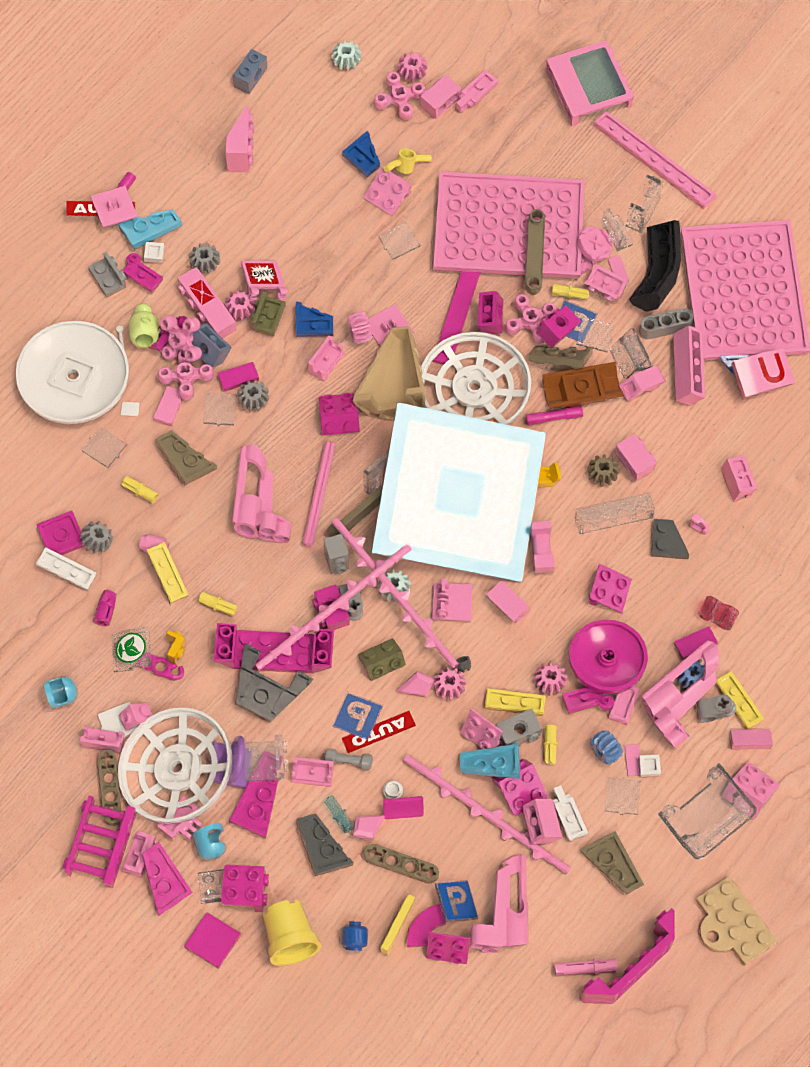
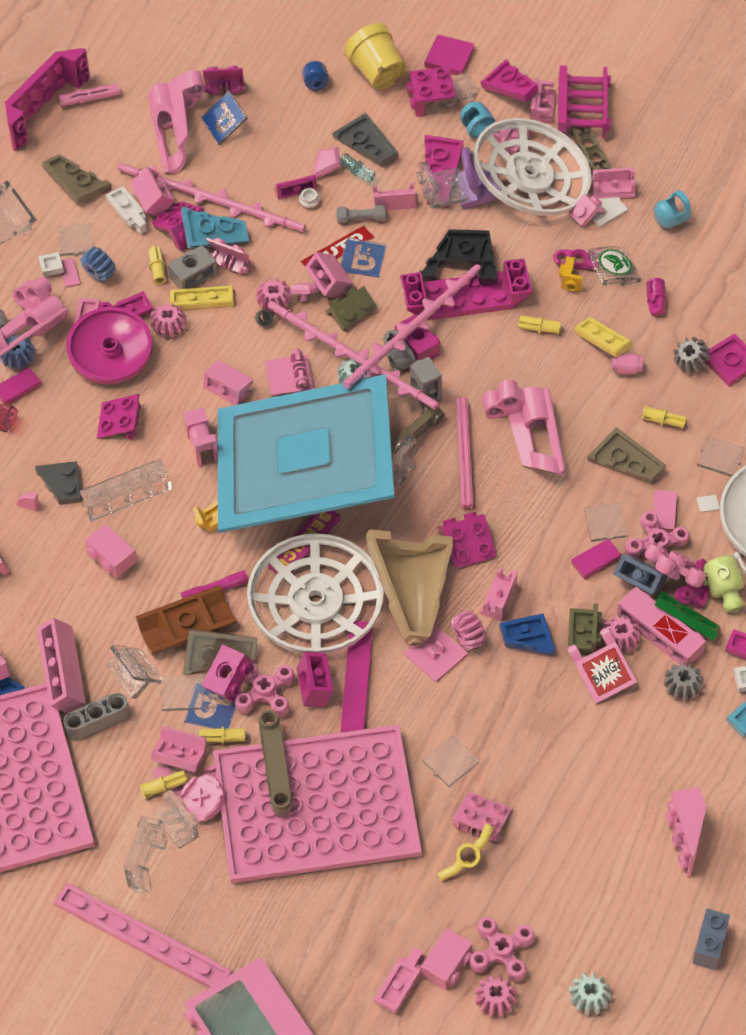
camera: 170 degrees right, 10 degrees down
white tile [36,547,97,591] -> none
light grey gear [237,379,269,412] -> none
blue wing [342,131,380,177] -> none
dark tan beam [364,844,439,884] -> none
light yellow tile [381,895,415,956] -> none
dark pink tile [407,904,446,948] -> none
dark tan gear [587,454,620,487] -> none
bright pink slope [619,365,666,401] -> none
black piece [629,220,681,312] -> none
none -> light yellow axle [140,771,188,799]
none -> bright pink brick [305,252,353,299]
none -> green tile [654,591,720,641]

